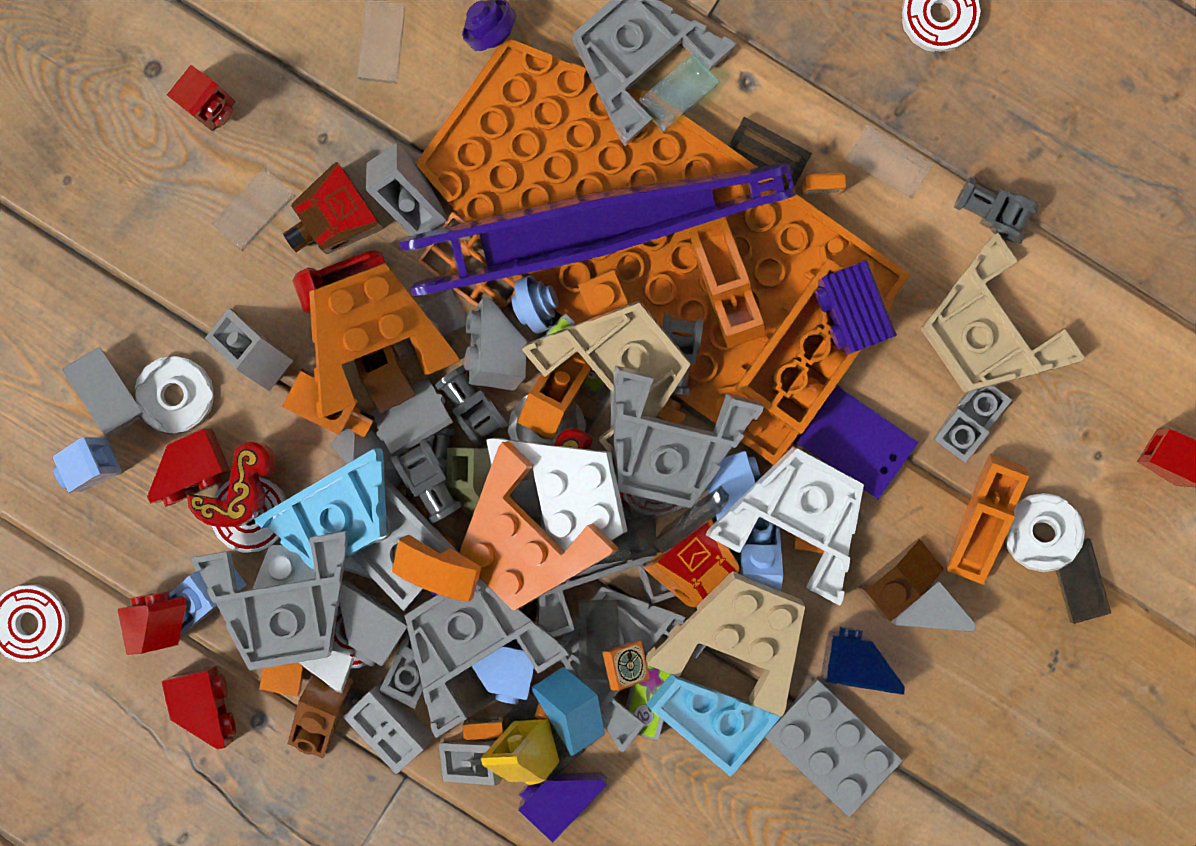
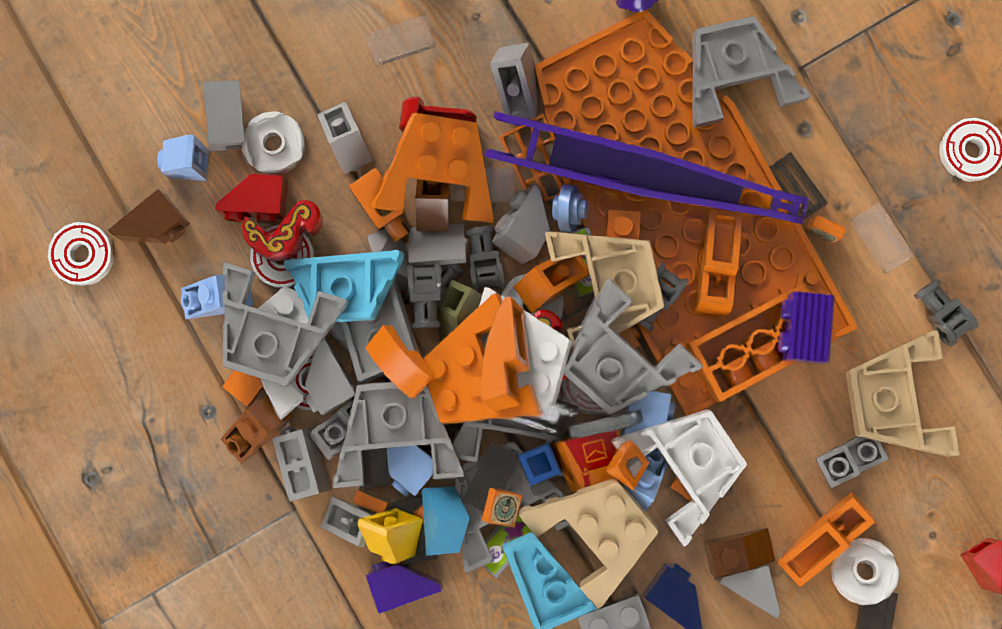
camera: 25 degrees right, 5 degrees down
red slope [117,591,186,655] -> none
red slope [161,666,236,750] -> none
torso [283,162,383,254] -> none
clear light blue tile [638,54,719,133] -> none
dark purple container [794,384,918,500] -> none
none -> reddish brown slope [108,189,190,244]
none -> orange slope [481,296,530,411]
none -> blue slope [518,442,562,486]
none -> orange slope [606,440,649,490]

